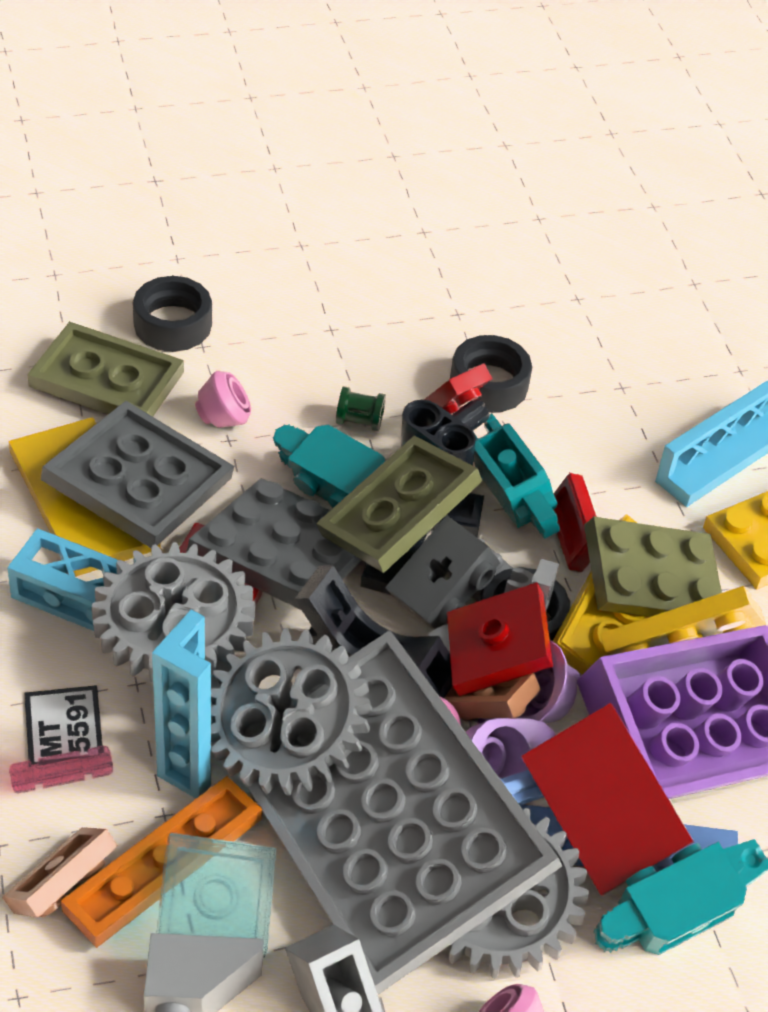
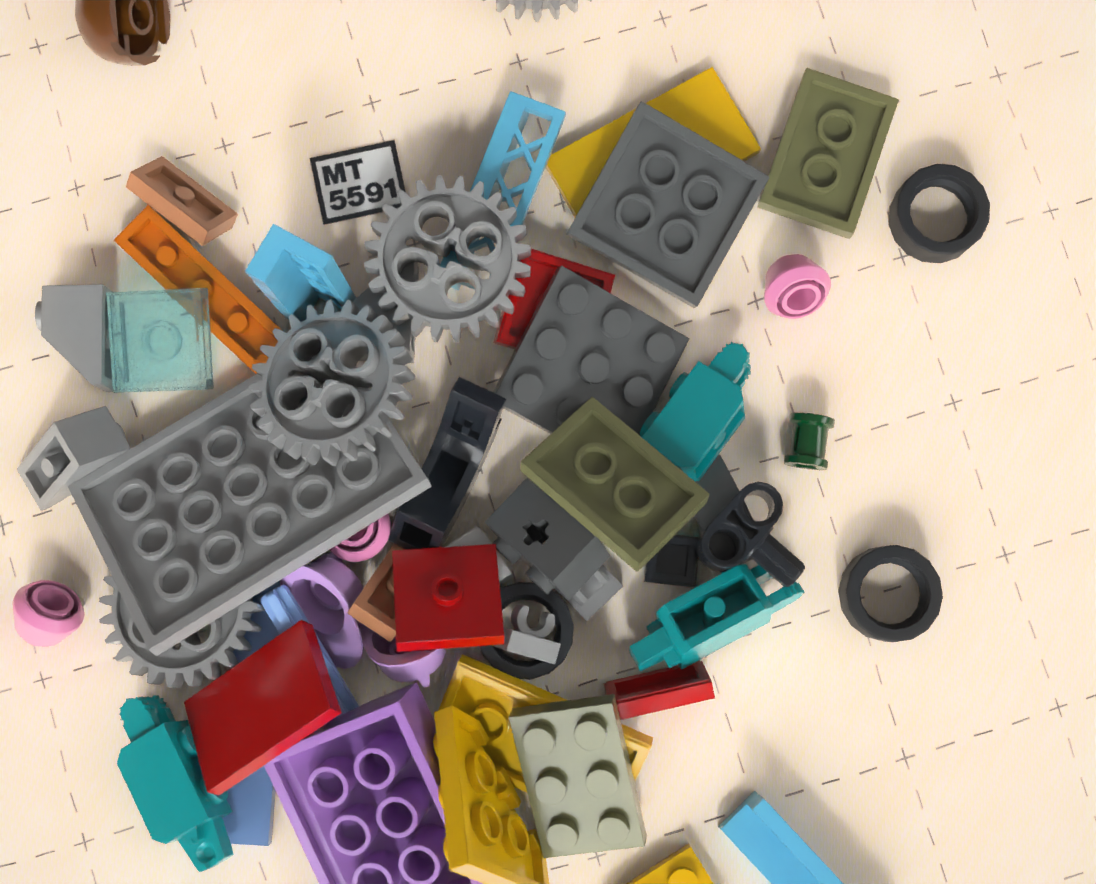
camera: 90 degrees right, 35 degrees up
clear pink axle [9,746,113,794] -> none
red plate [424,363,492,415] -> none

